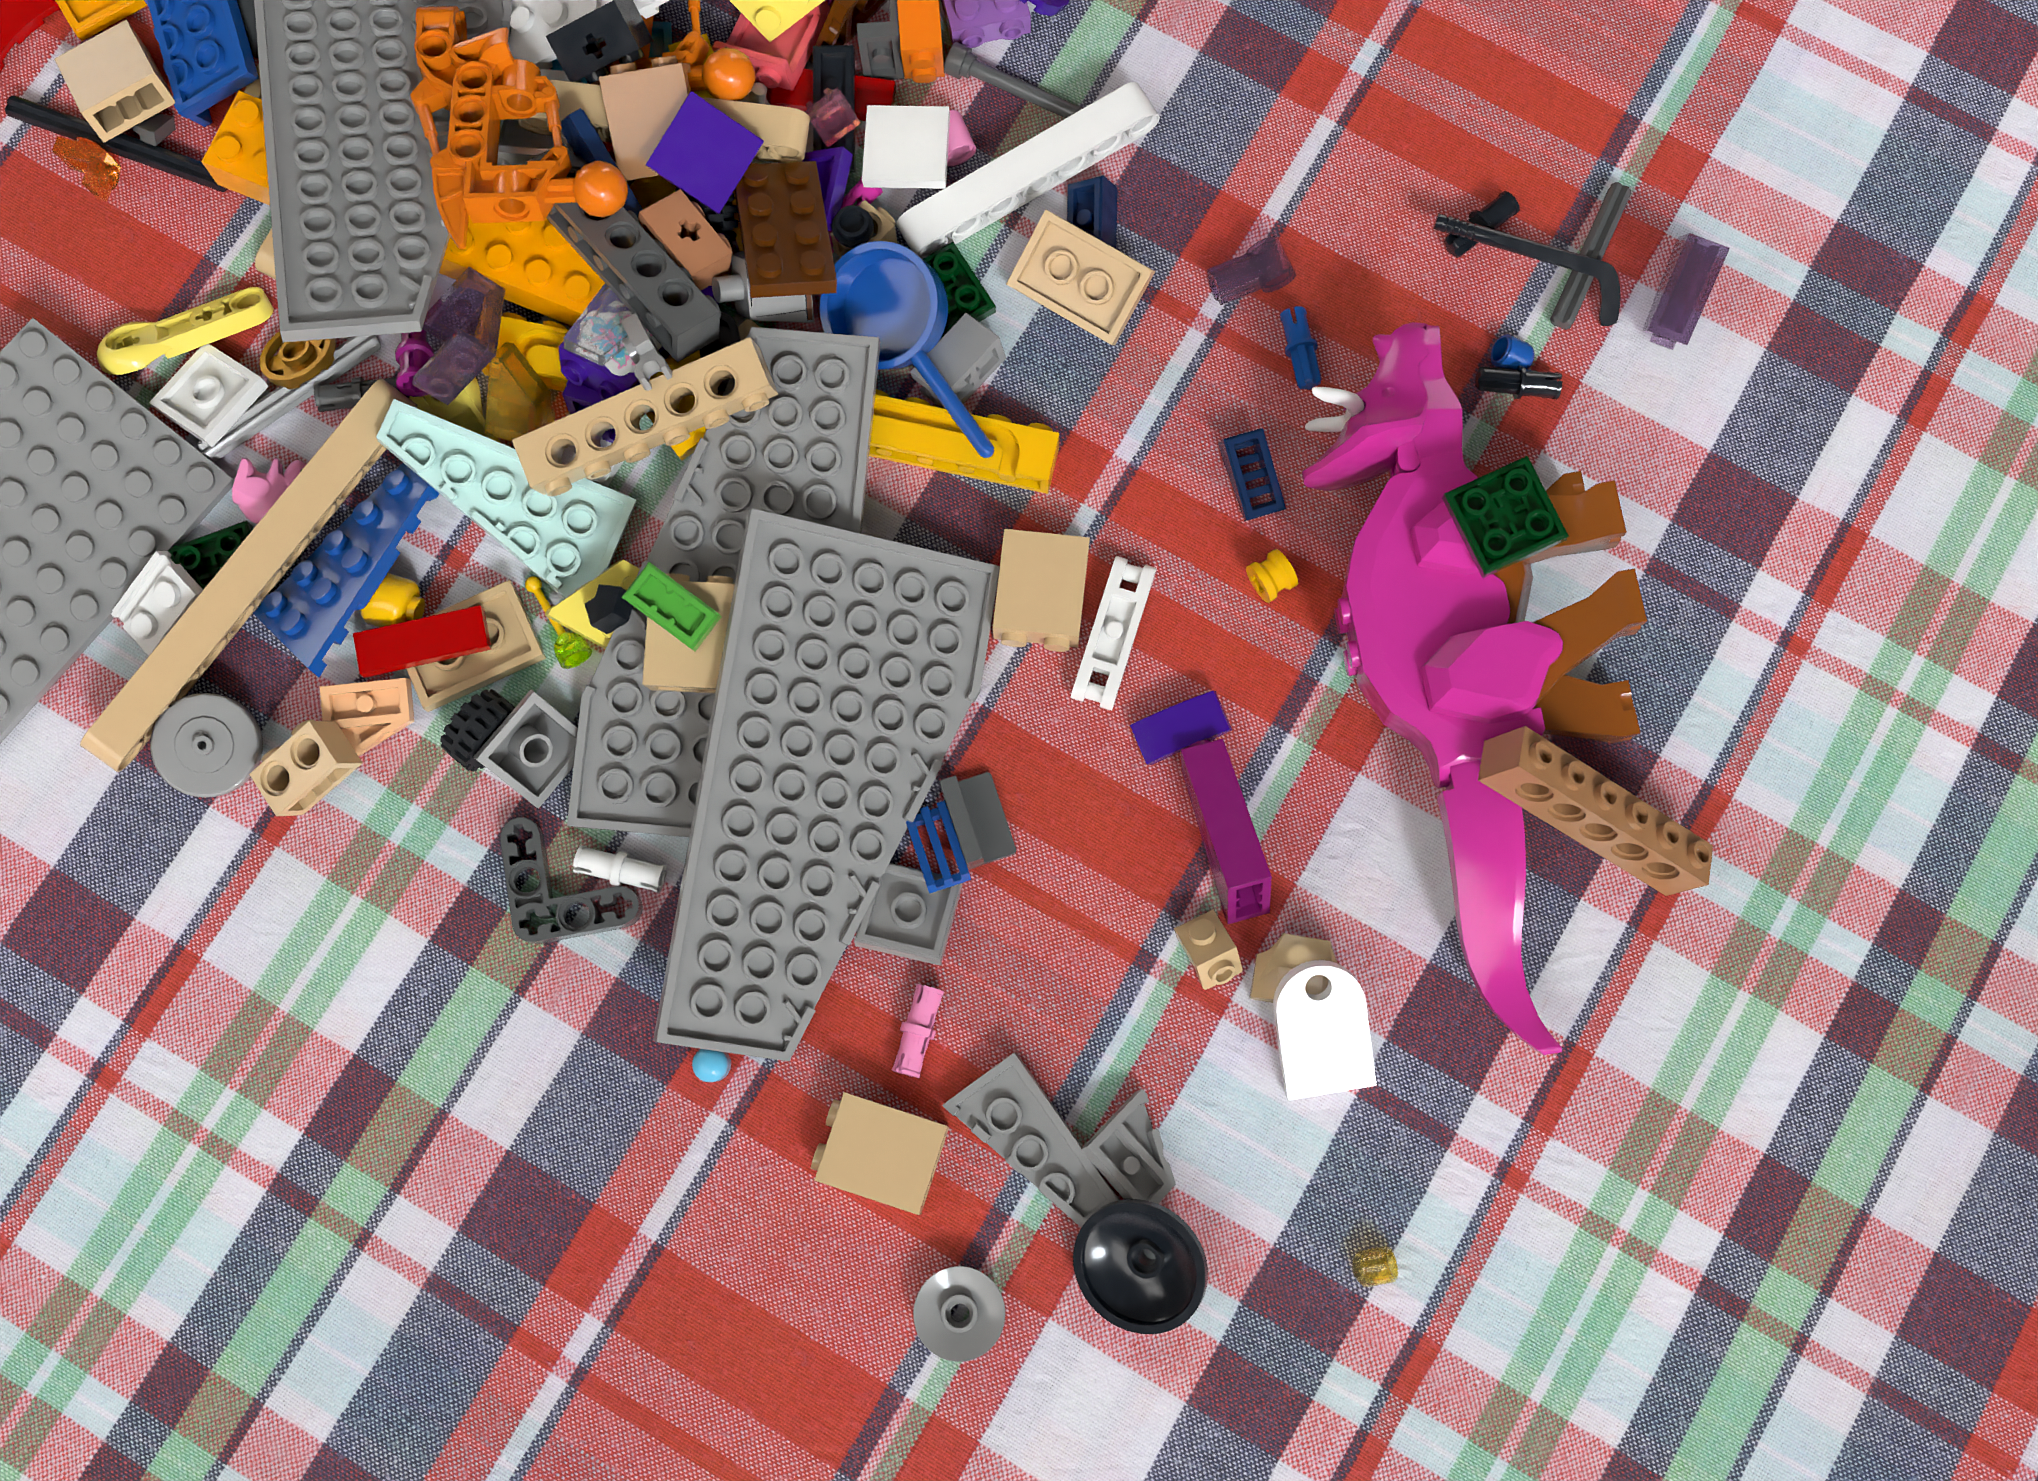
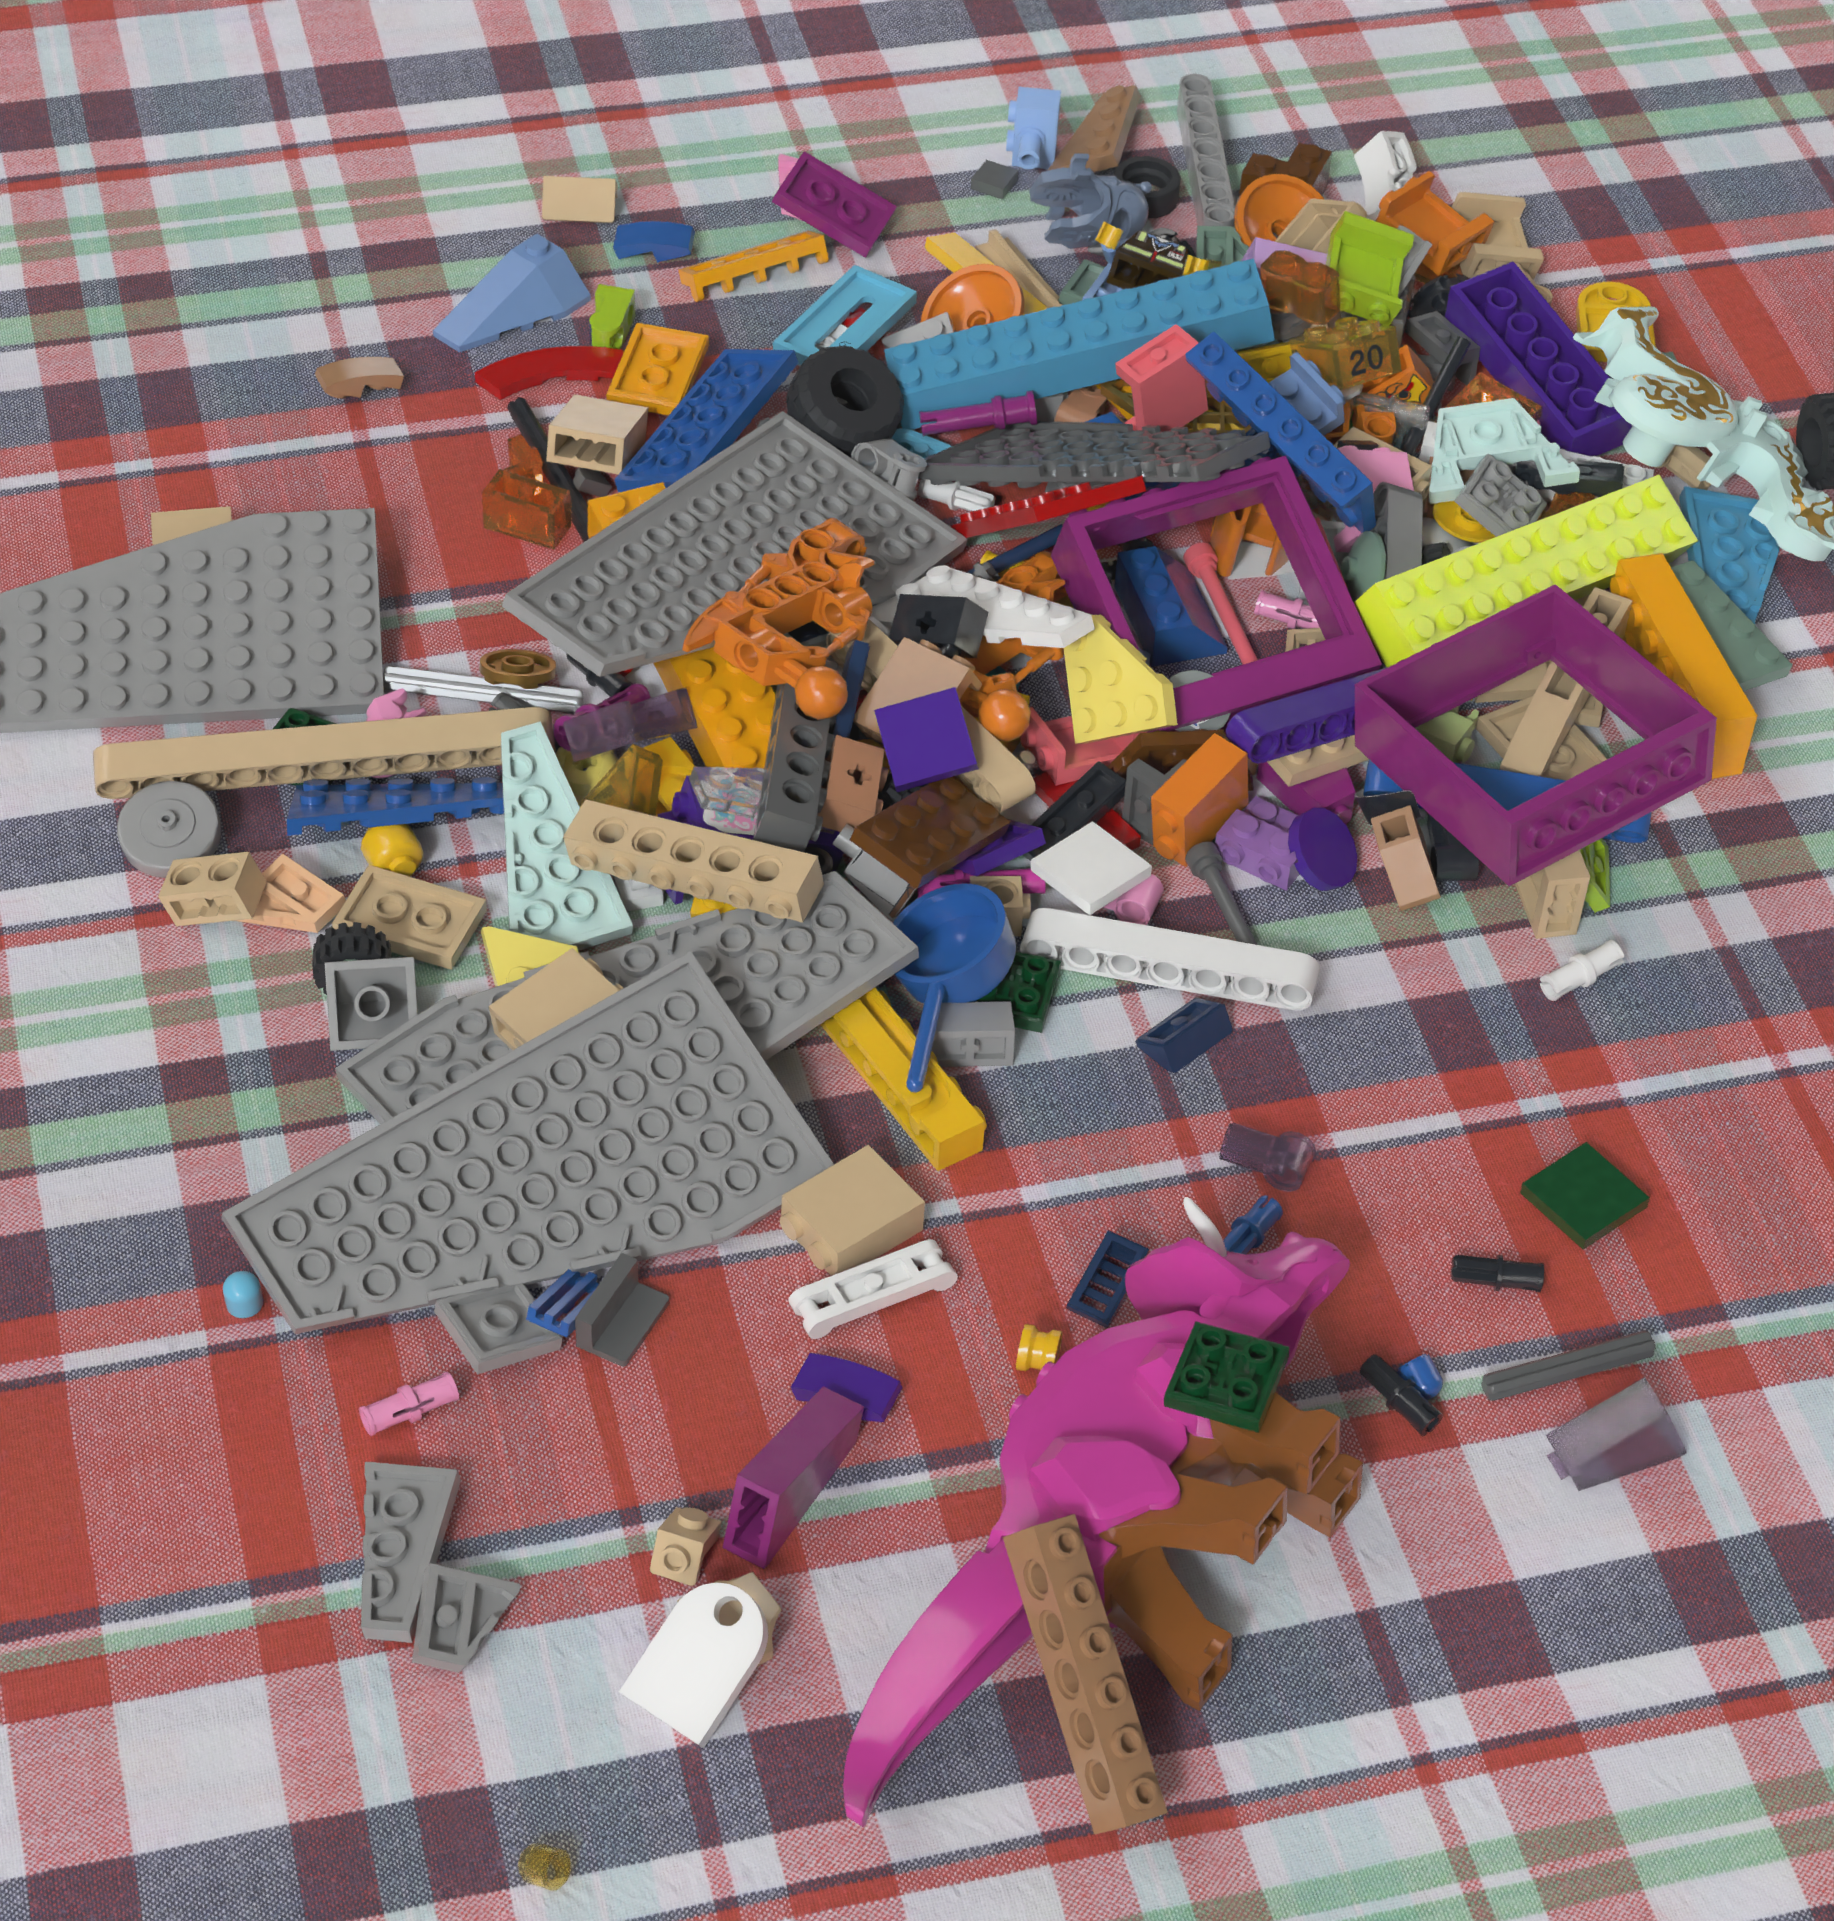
camera: 40 degrees right, 30 degrees down
light yellow beam [97,287,274,375] -> none
white plate [111,551,203,656] -> none
white tile [149,344,269,448] -> none
red tile [353,605,492,678] -> none
dark grey beam [500,817,643,944] -> none
clear neon green hinge [525,576,592,669] -> none
white pin [573,845,667,893] -> none
black piece [585,584,633,634] -> none
light grey plate [621,313,673,391] -> none
bright green plate [622,562,722,652] -> none
clear pink tile [804,87,861,147] -> none
tan brick [811,1092,949,1215] -> none
black plate [832,205,874,248] -> none
light grey dish [913,1266,1005,1362] -> none
tan plate [1006,209,1155,346] -> none
black dish [1073,1199,1208,1334] -> none
black piece [1433,213,1620,326] -> none
none -> clear orange brick [482,469,571,550]
none -> dark green tile [1520,1142,1650,1250]

